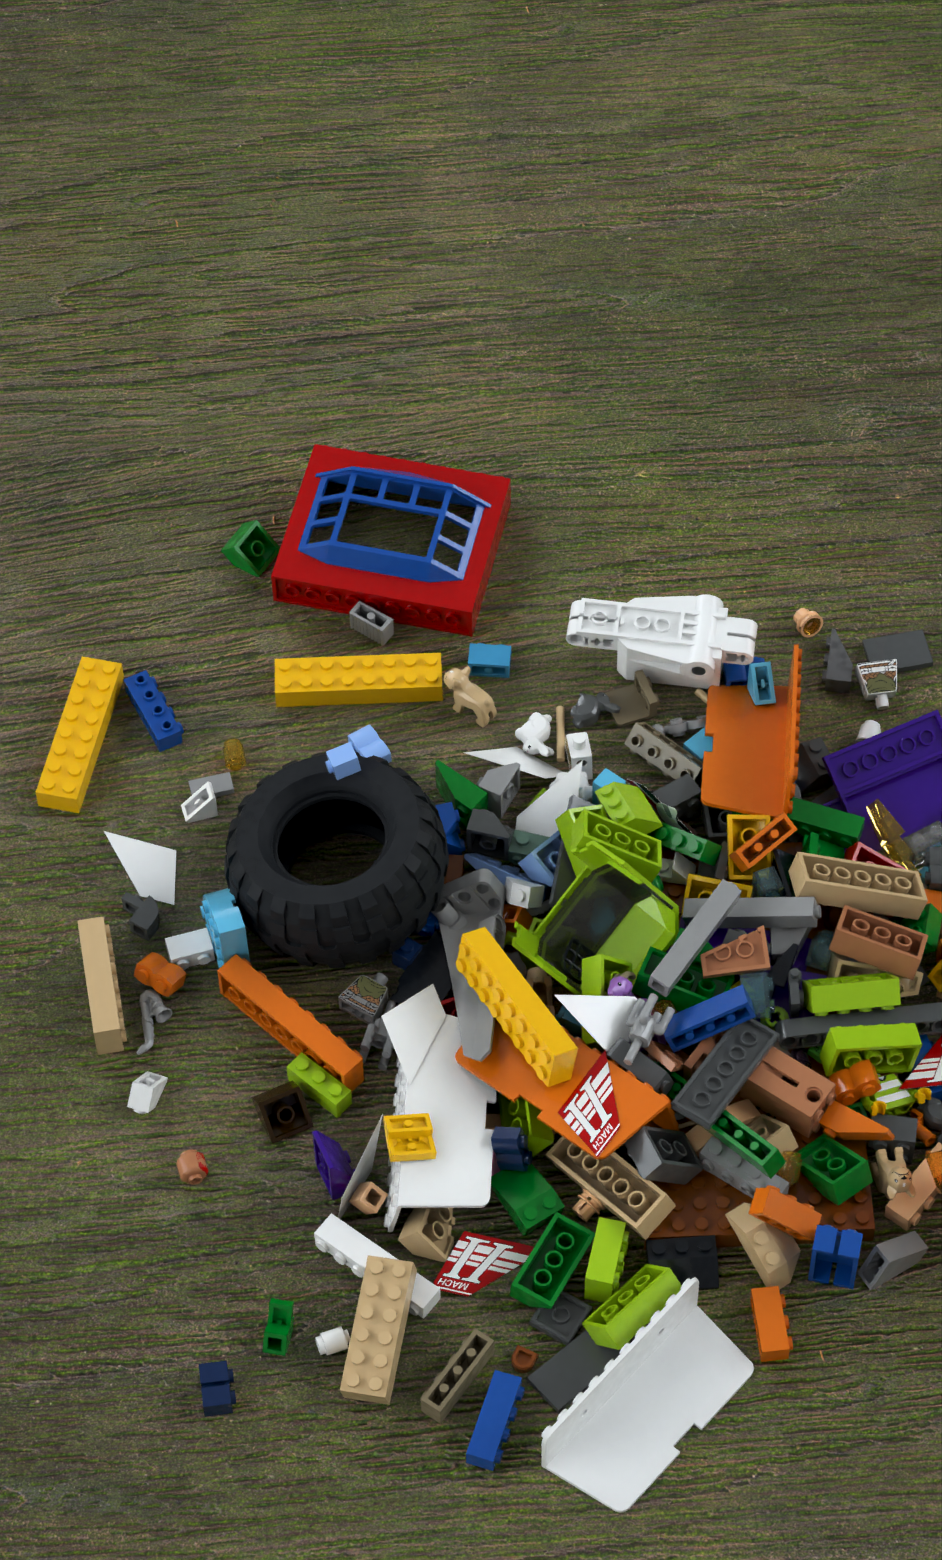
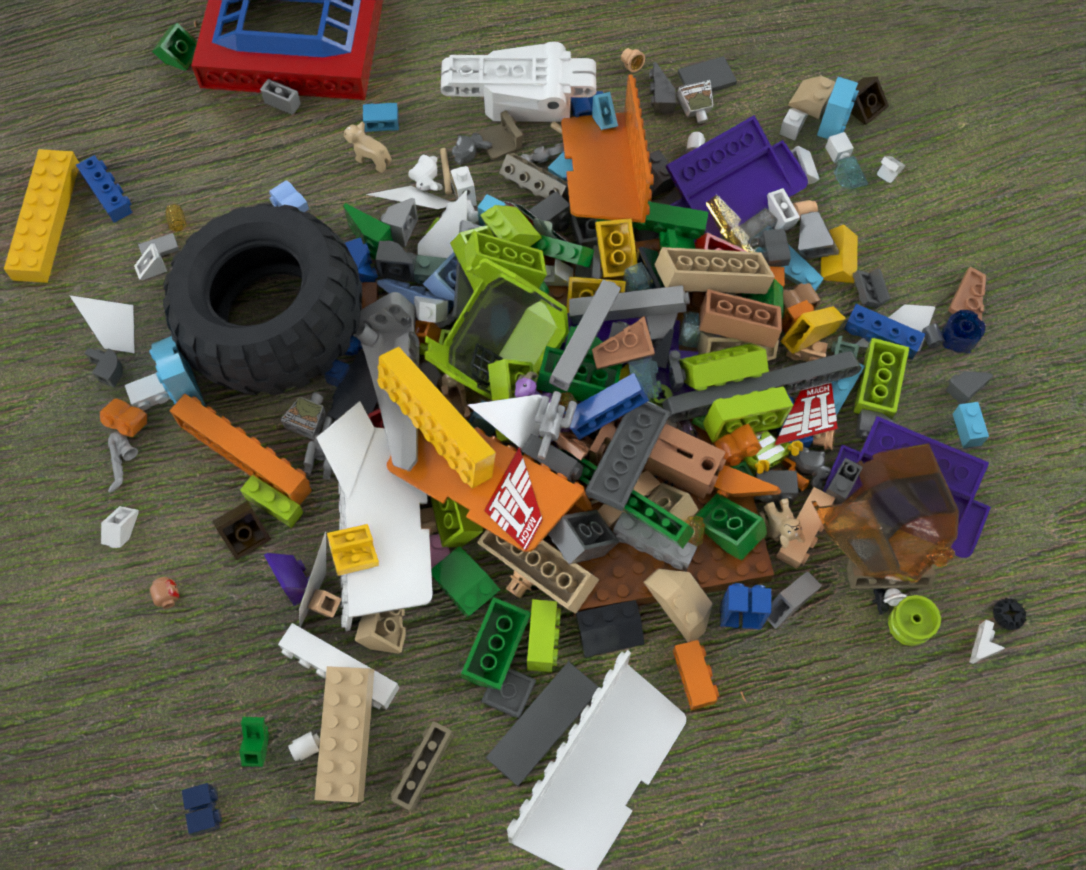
camera: 10 degrees left, 10 degrees up
tan brick [77,917,127,1055] -> none
yellow brick [275,653,443,707] -> none
light blue brick [325,742,361,780] -> none
sticker [433,1231,534,1297] -> none
blue brick [466,1370,525,1471] -> none
dark blue brick [491,1126,533,1171] -> none
dark orange tile [511,1345,539,1373] -> none
lime brick [582,1264,682,1350] -> none
orange brick [729,812,798,873] -> none
orange brick [748,1185,822,1240] -> none

